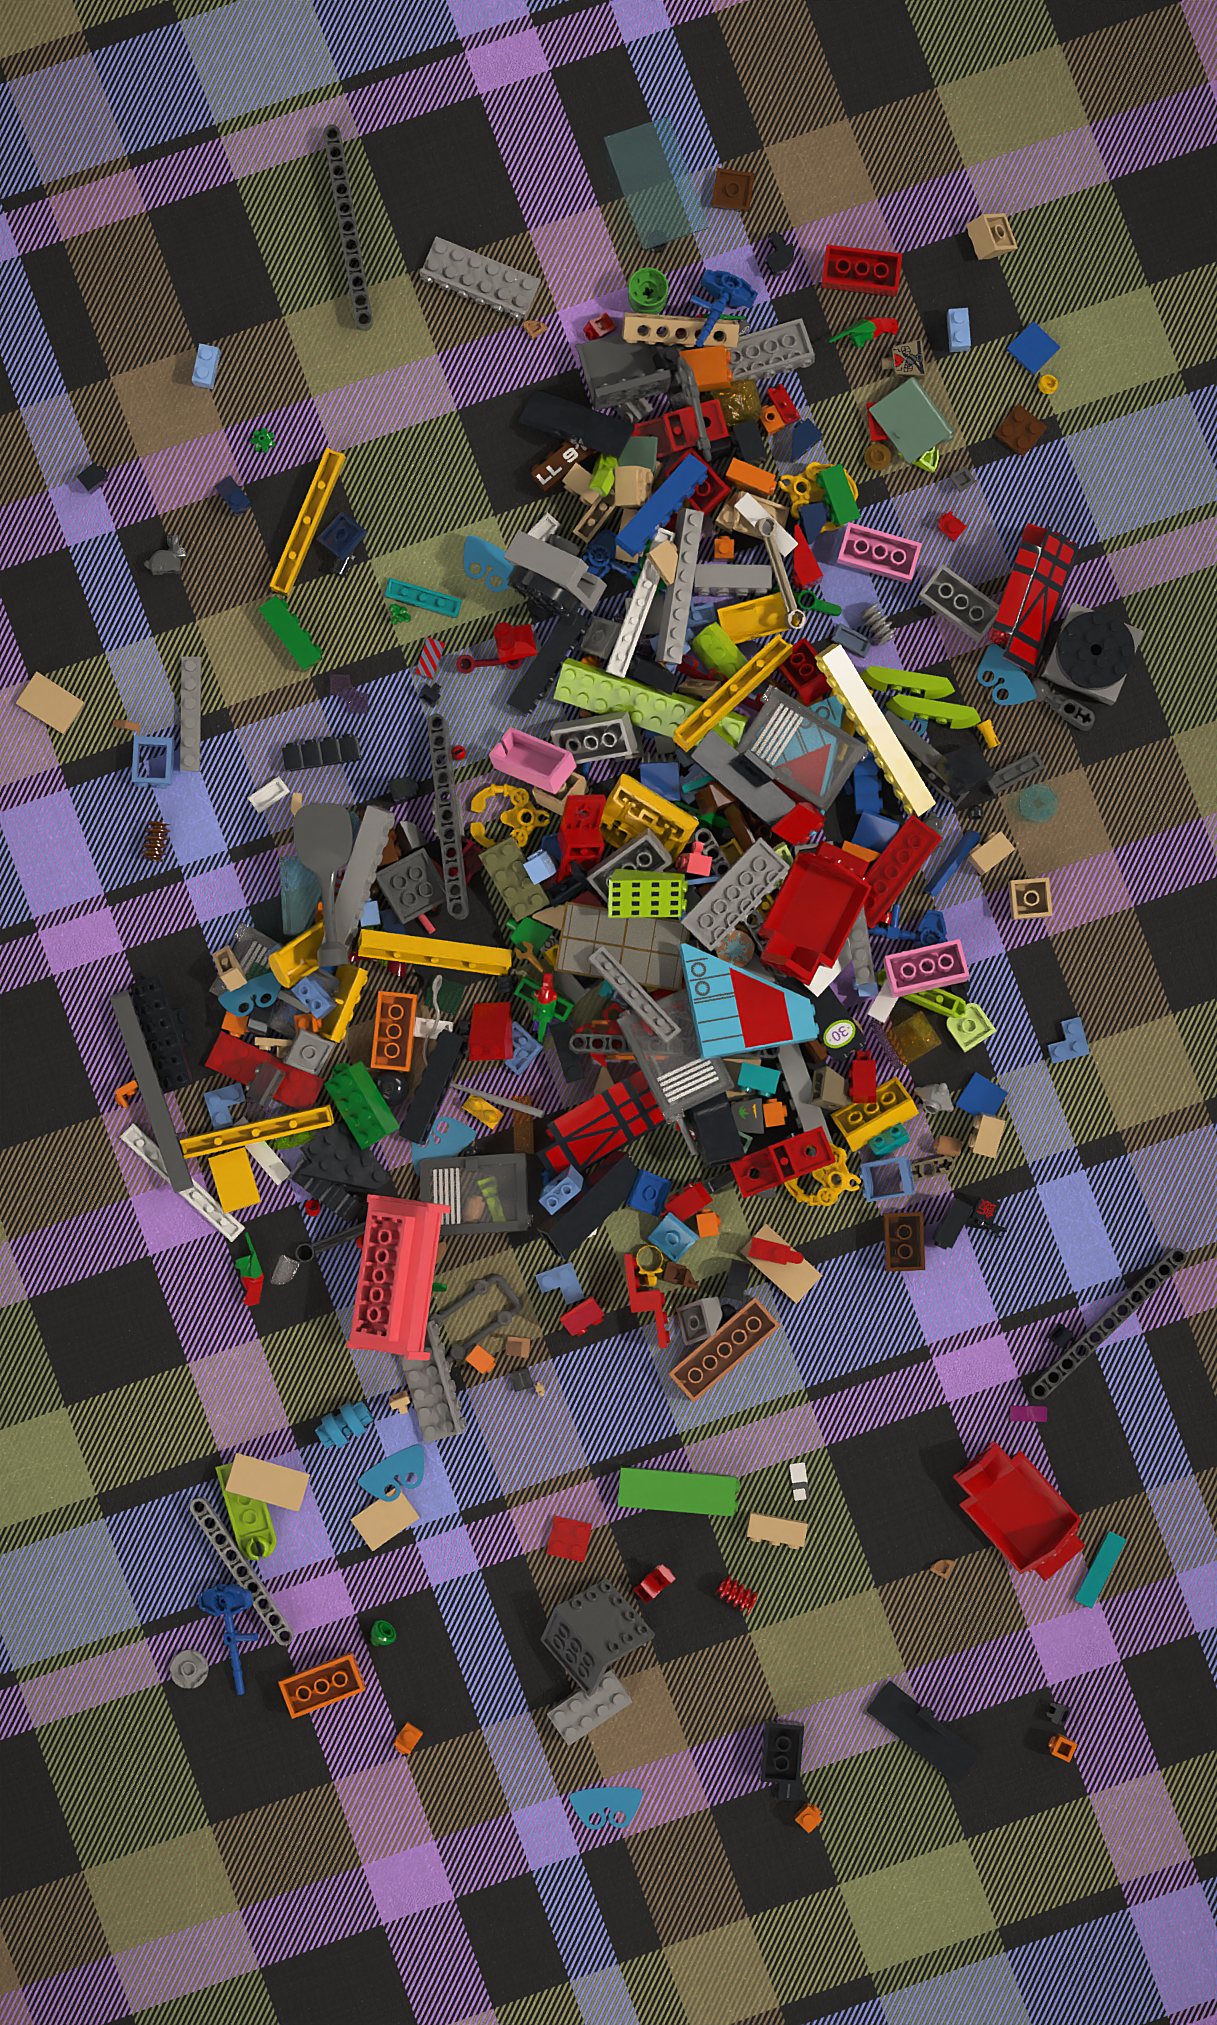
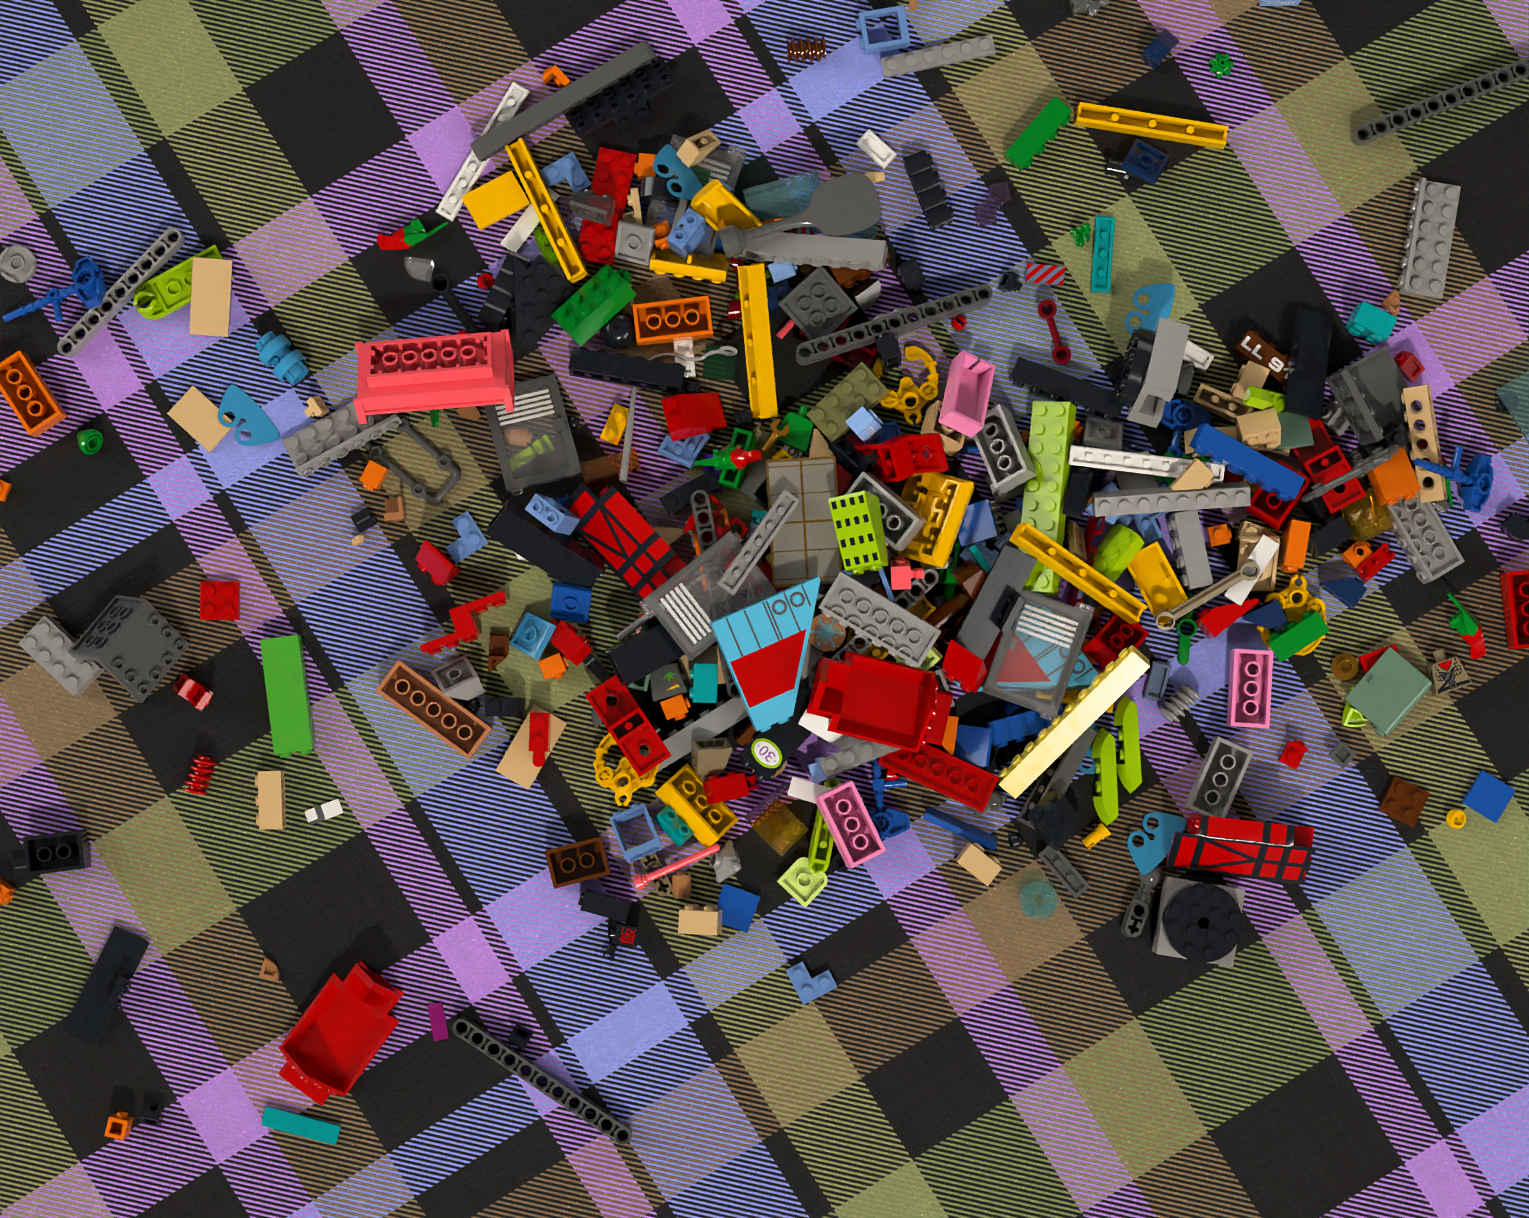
camera: 75 degrees right, 0 degrees up
dark azure piece [411,1116,477,1175] -> none
red slope [493,622,537,663] -> none
bright green wheel [628,267,669,314] -> none
yellow piece [636,1245,663,1286] -> none
light blue brick [947,308,971,352] -> none
tan brick [1008,877,1053,921] -> none
none -> coral piece [633,844,721,890]
none -> black slope [875,333,901,372]
none -> teal brick [1344,301,1398,345]

